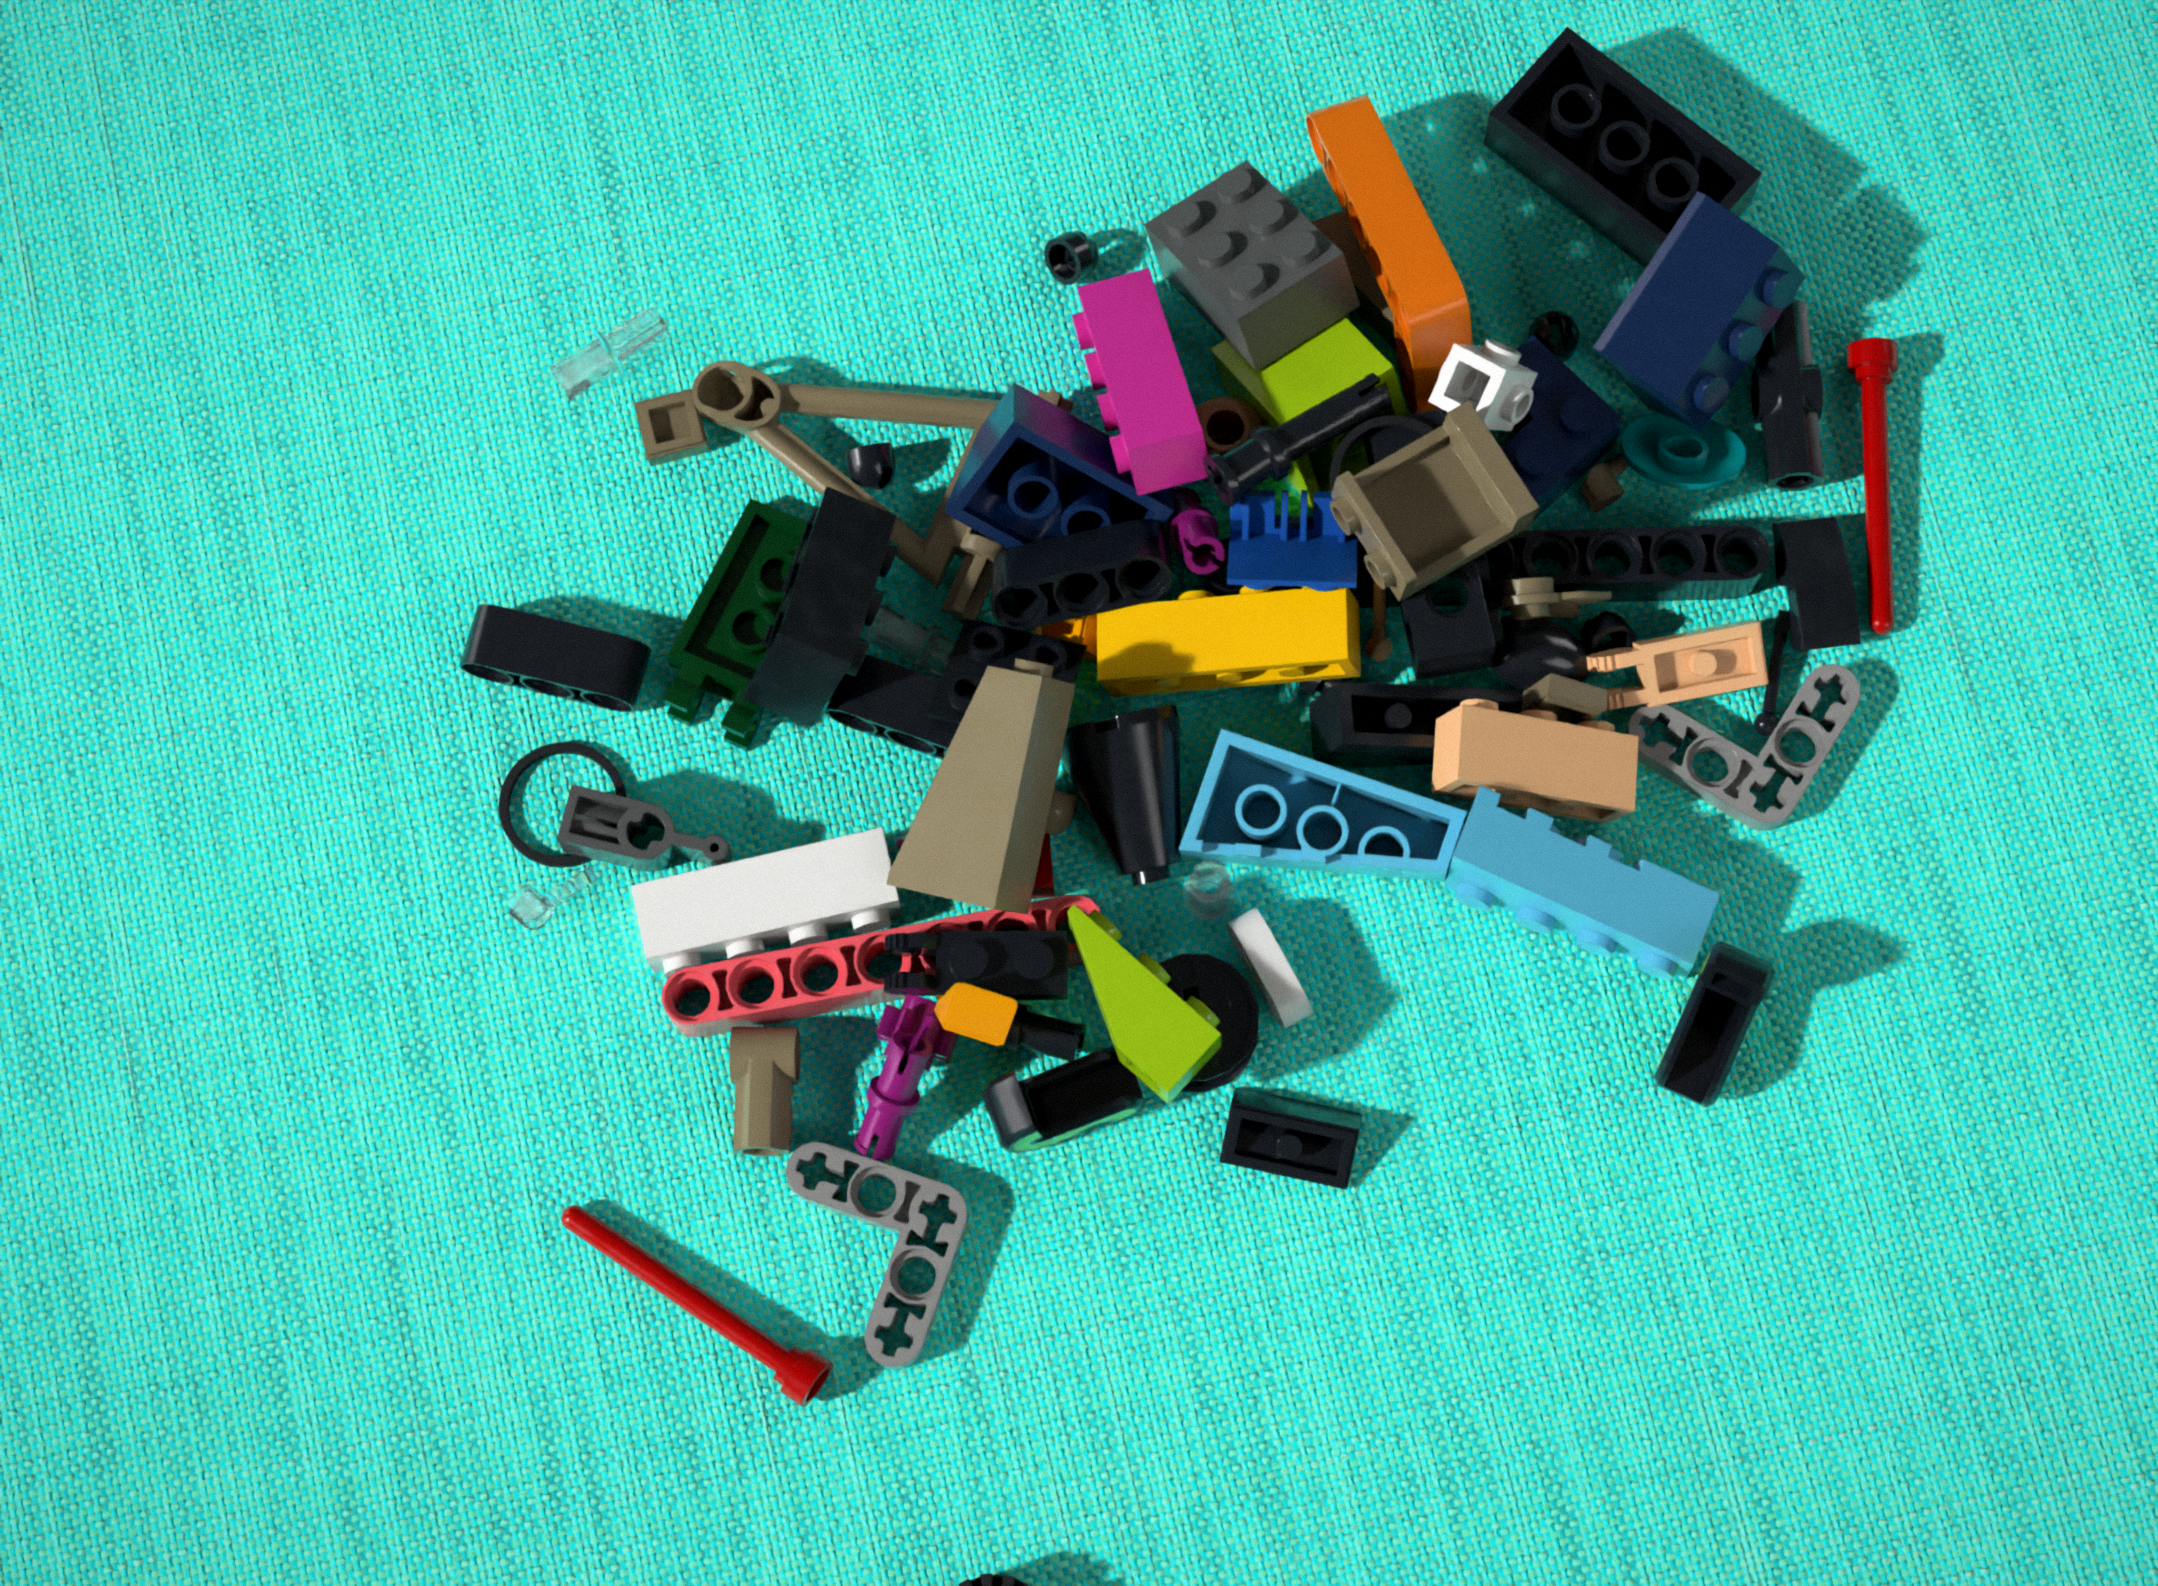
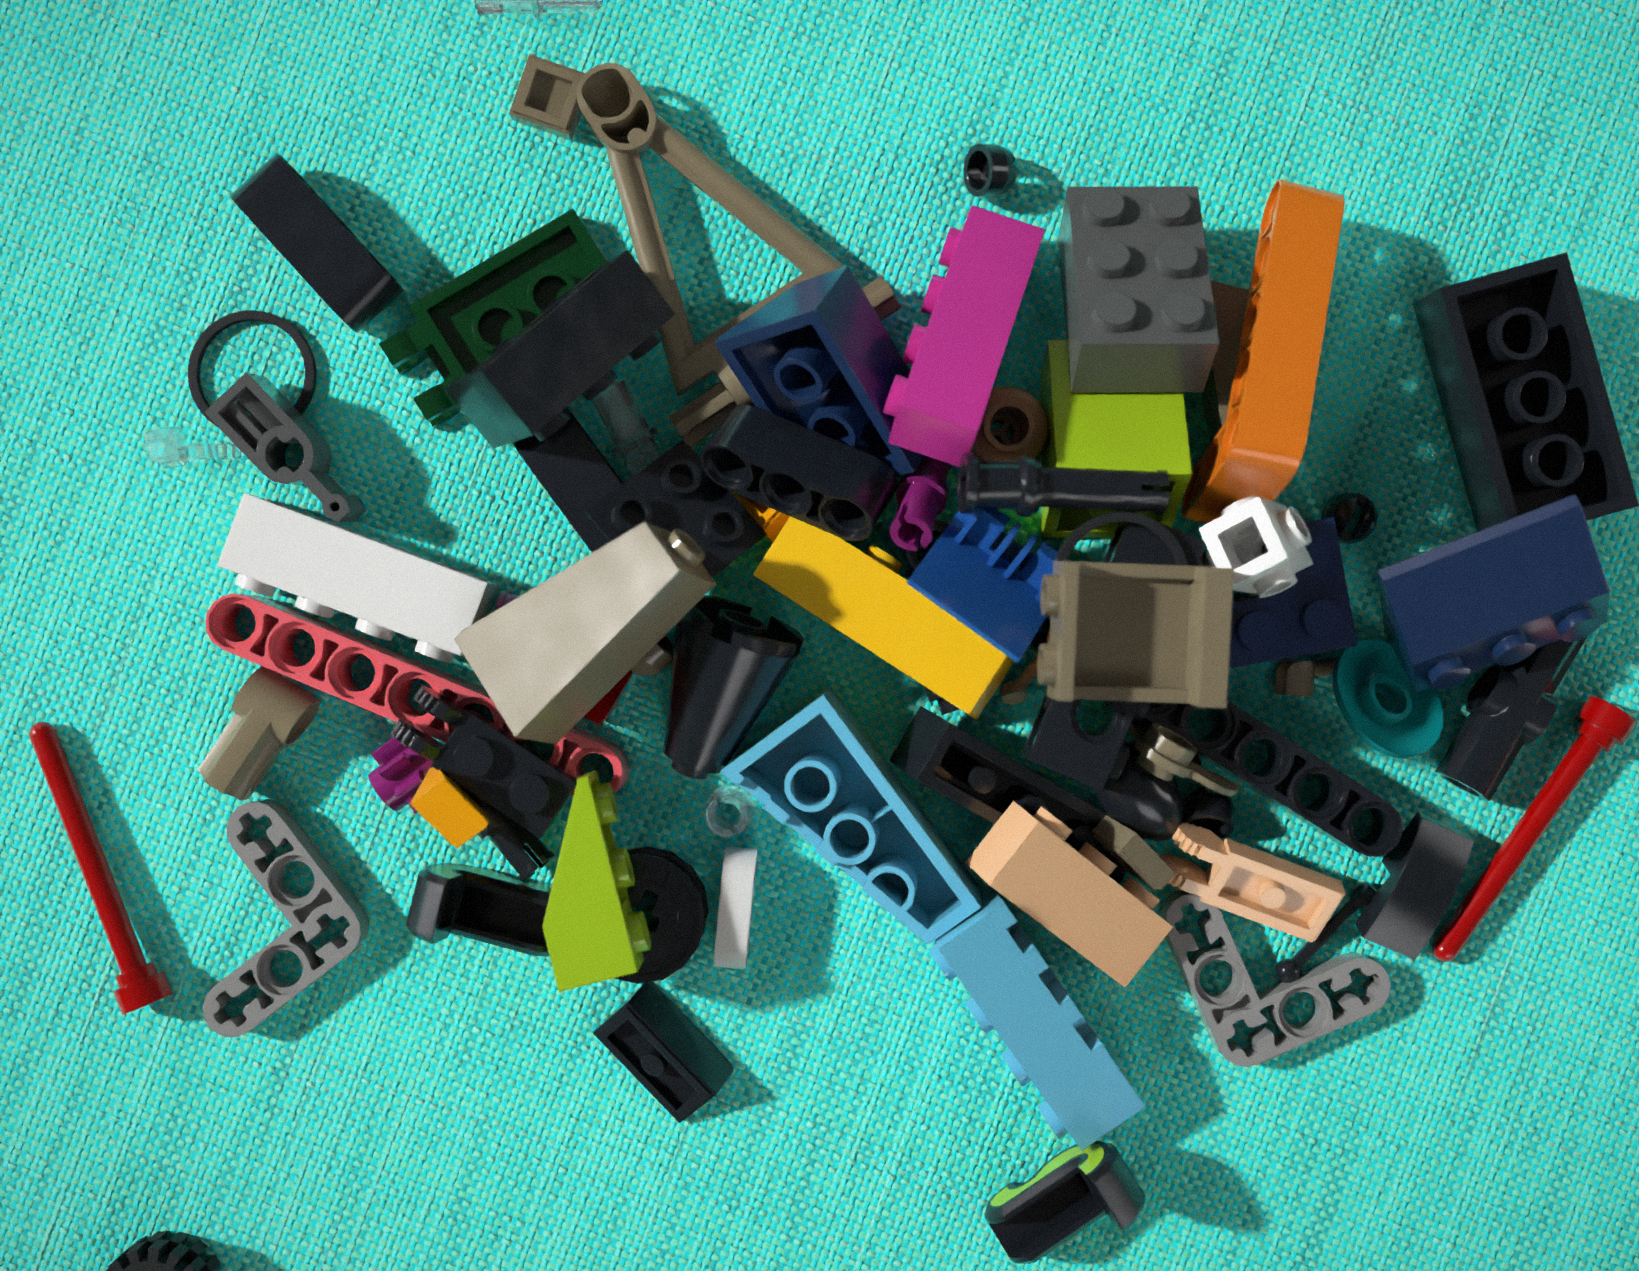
camera: 30 degrees right, 15 degrees up
black hinge [843,443,896,490] -> none
magenta pin [854,1030,933,1161] -> none

